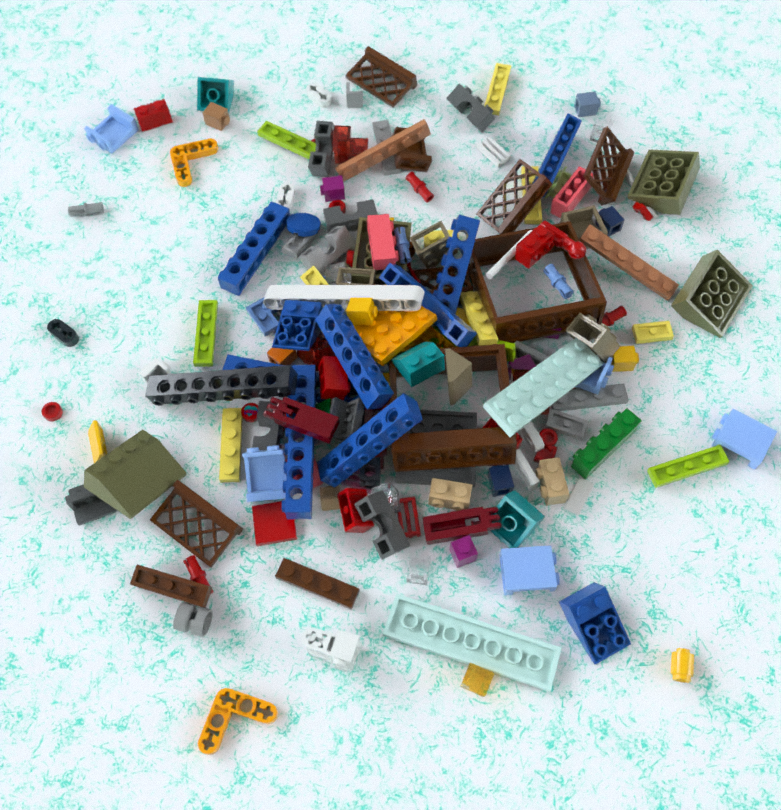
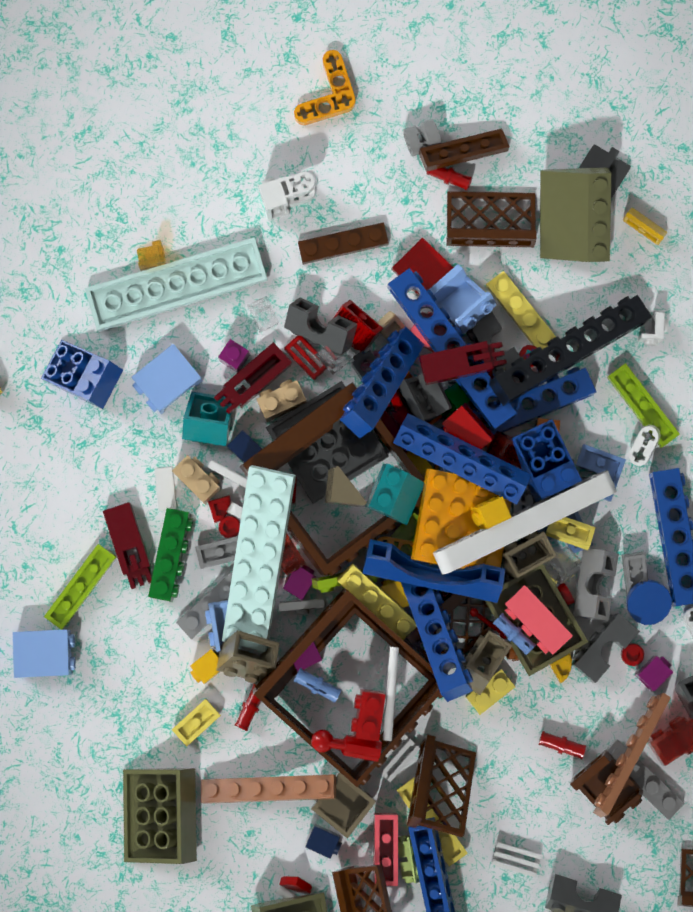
camera: 145 degrees right, 20 degrees up
none -> dark red hinge [103,502,152,589]
none -> white beam [629,425,661,466]

